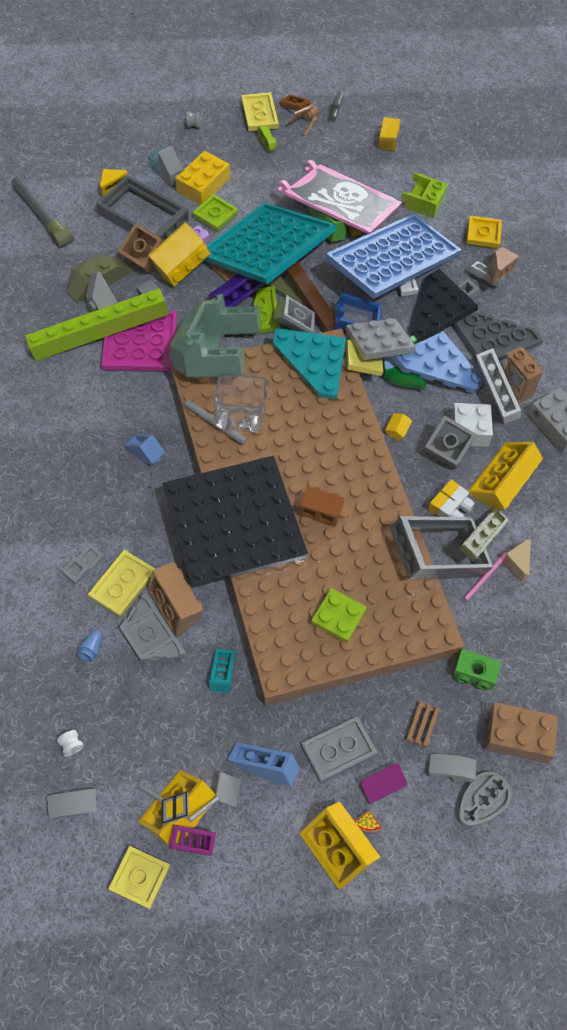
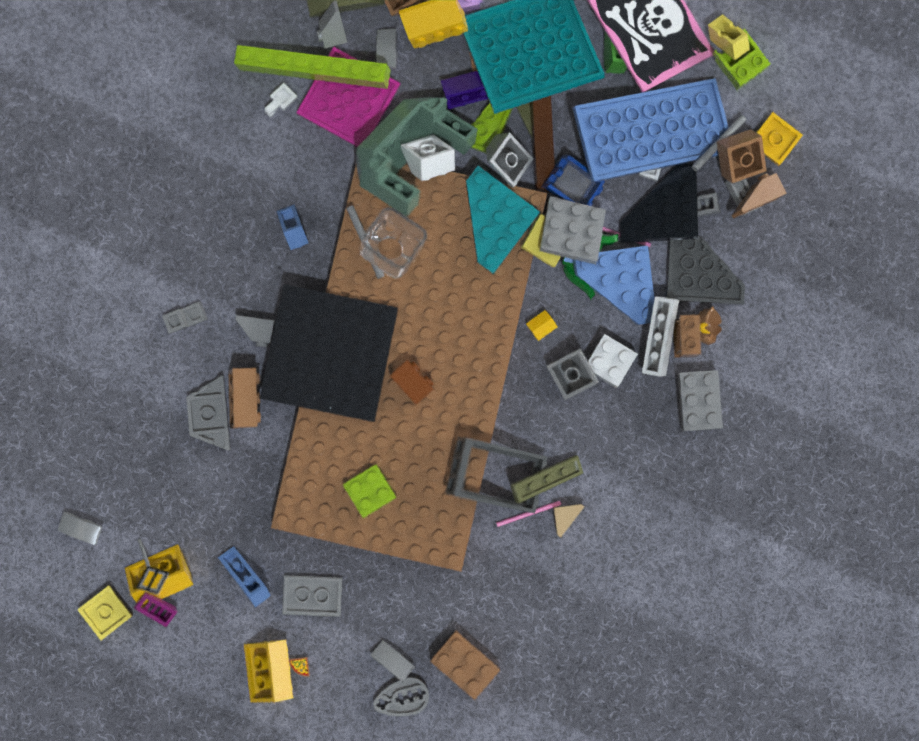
camera: 30 degrees right, 25 degrees up
white wheel [57,730,84,757] -> none
medium blue cone [77,630,103,662] -> none
light yellow plate [88,550,155,618] -> none
light grey piece [188,772,241,822] -> none
teal slope [209,649,236,693] -> none
magenta slope [359,763,407,805] -> none
medium nougat tile [406,701,440,748] -> none
hips [427,479,475,517] -> none
bright green brick [452,649,502,691] -> none
yellow slope [468,442,543,510] -> none
none -> light grey slope [235,315,276,348]
none -> white plate [265,83,297,117]
none -> white slope [401,135,455,181]
none -> light grey bar [692,115,746,172]
none -> light yellow brick [708,14,750,60]
none -> medium nougat brick [717,129,767,183]

